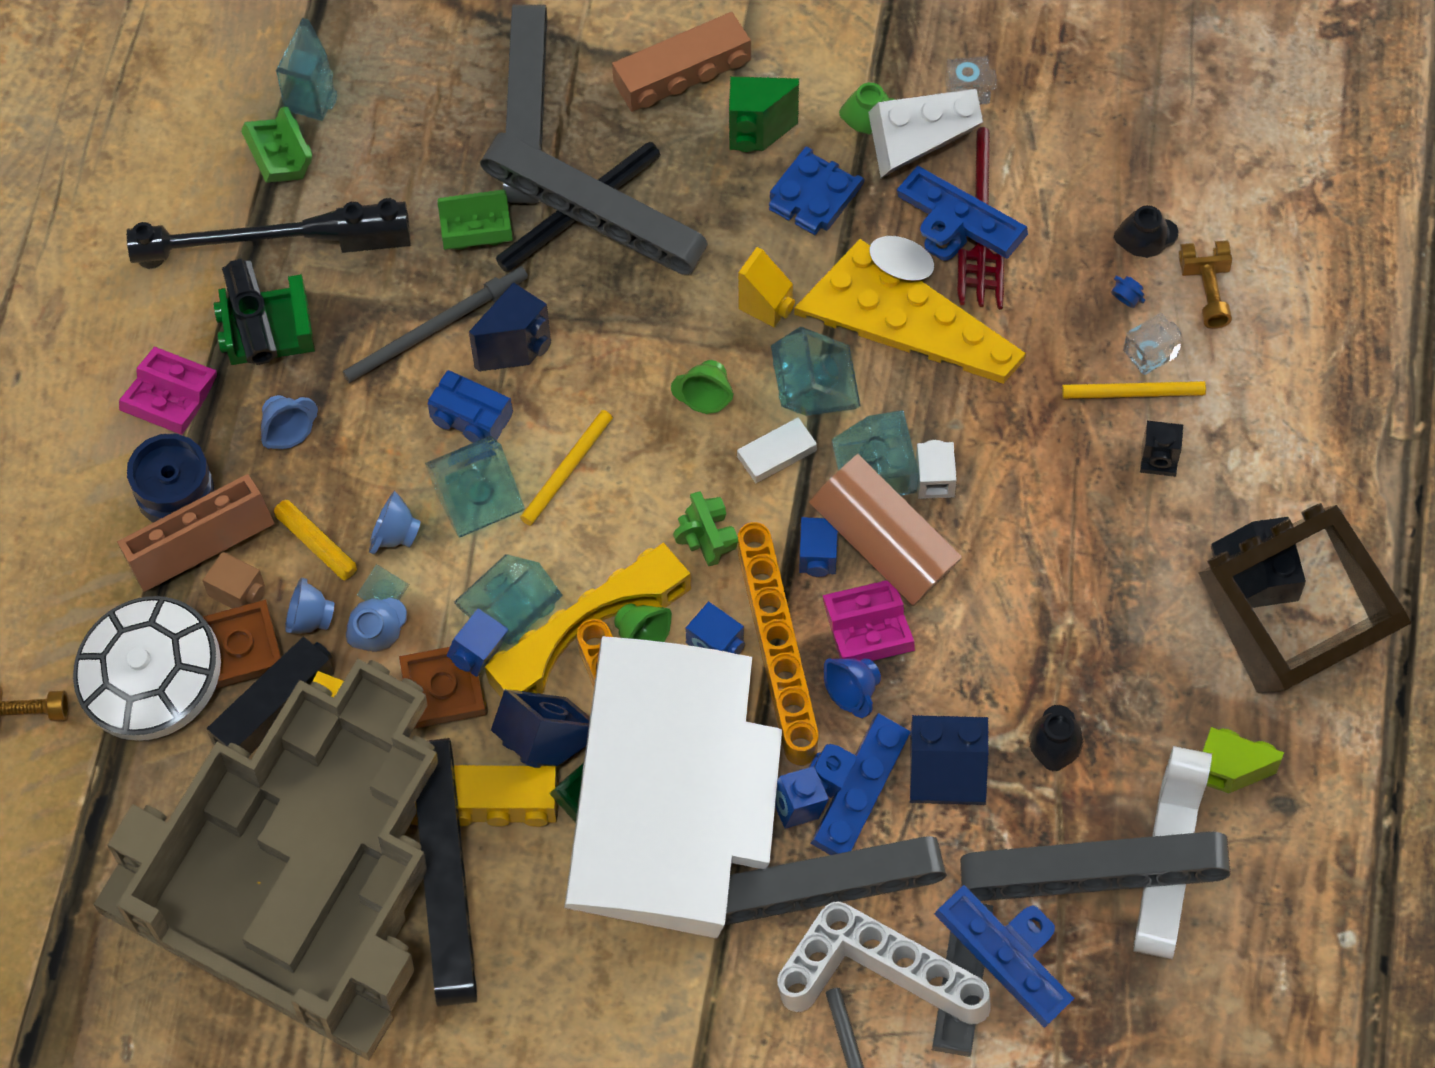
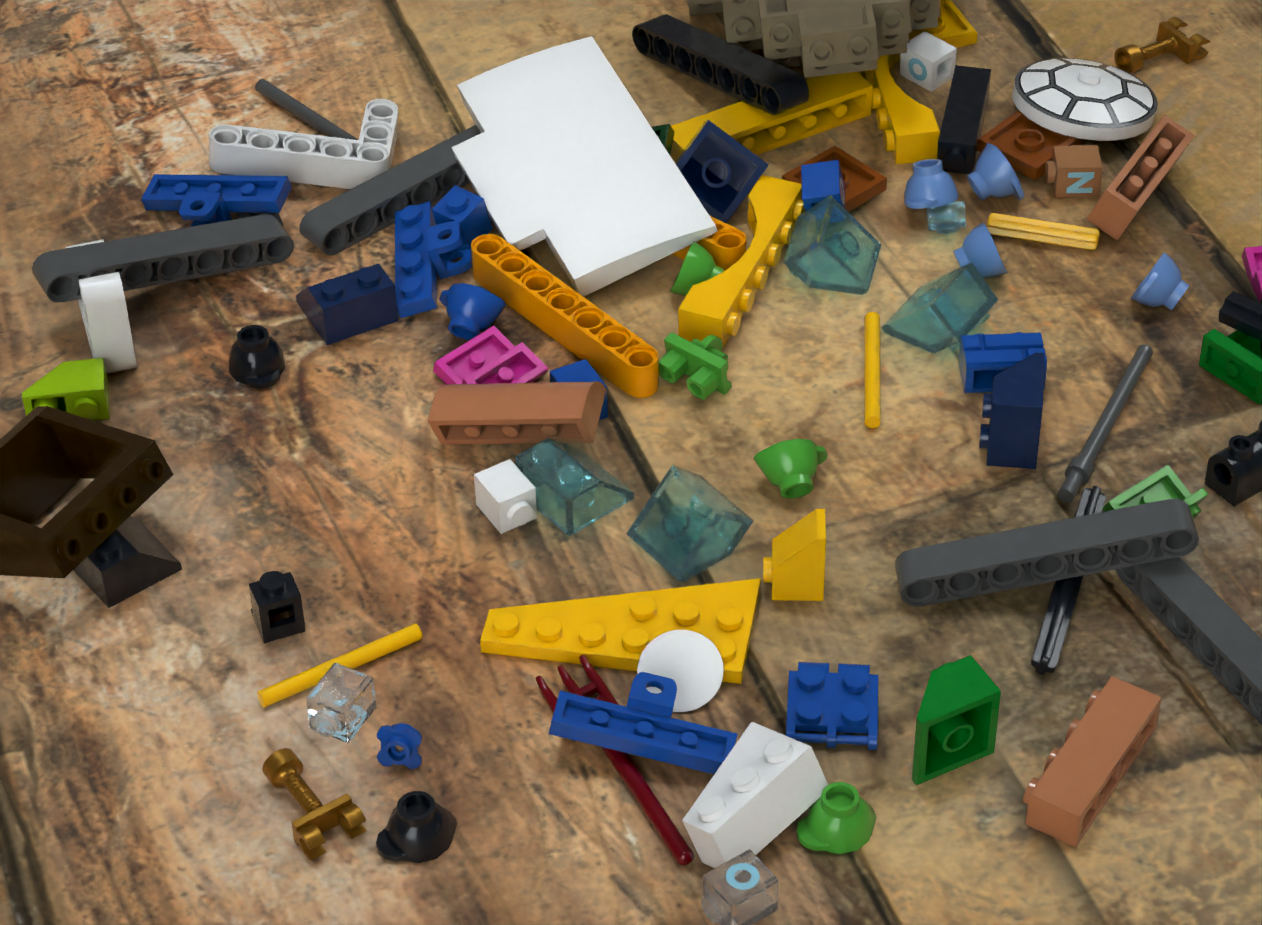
camera: 150 degrees right, 20 degrees down
dark blue wheel [127,433,214,523] -> none
blue brick [685,601,745,654] -> none
white tile [737,418,817,483] -> none

